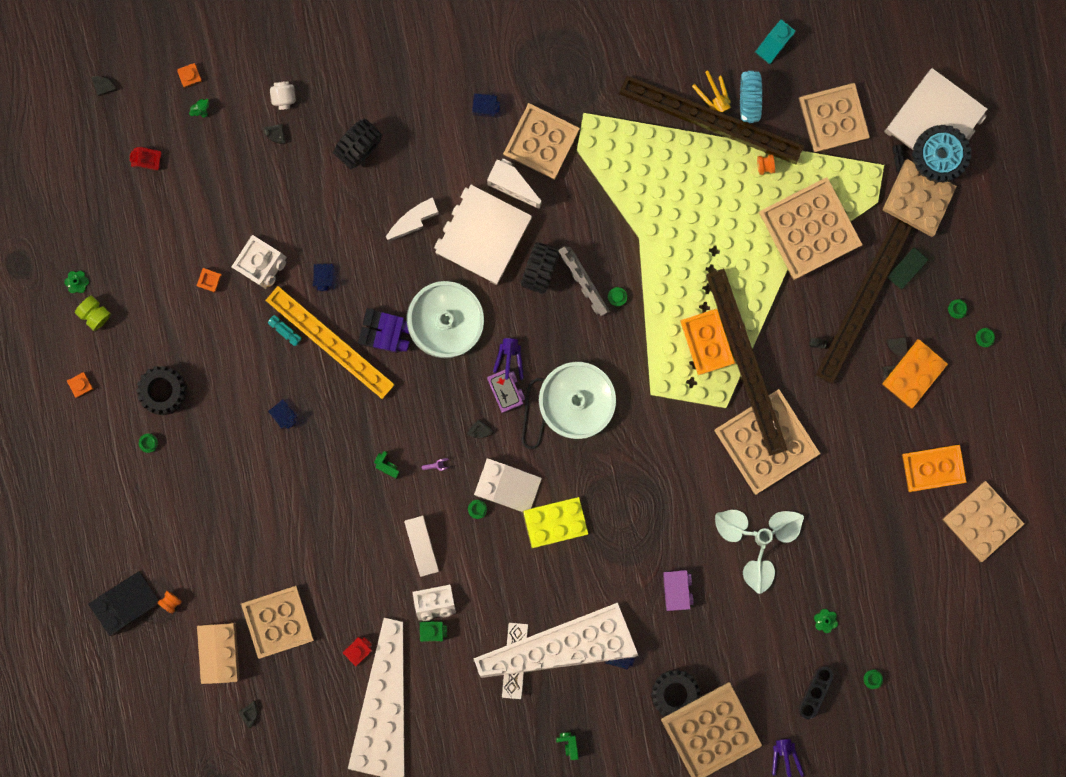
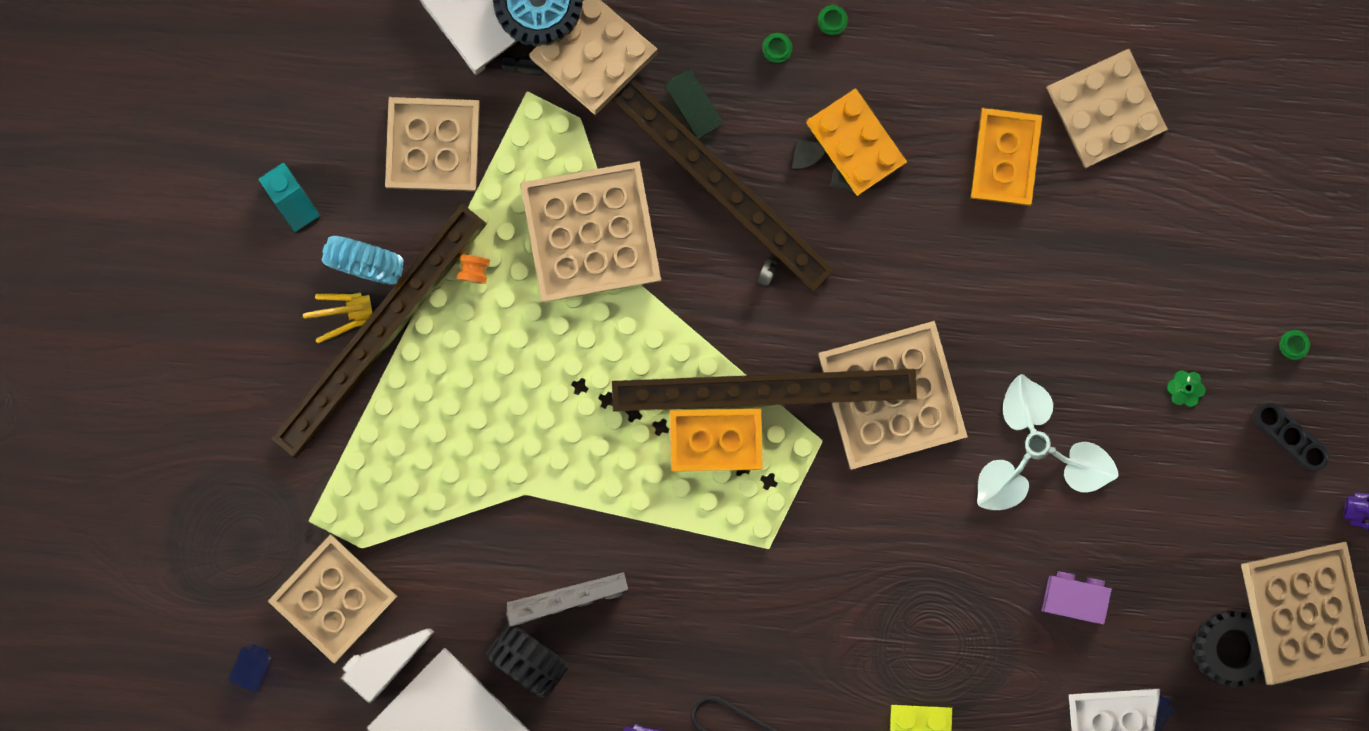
camera: 80 degrees left, 0 degrees up
light aqua dish [539,362,616,439] -> none
green plate [608,287,627,306] -> none

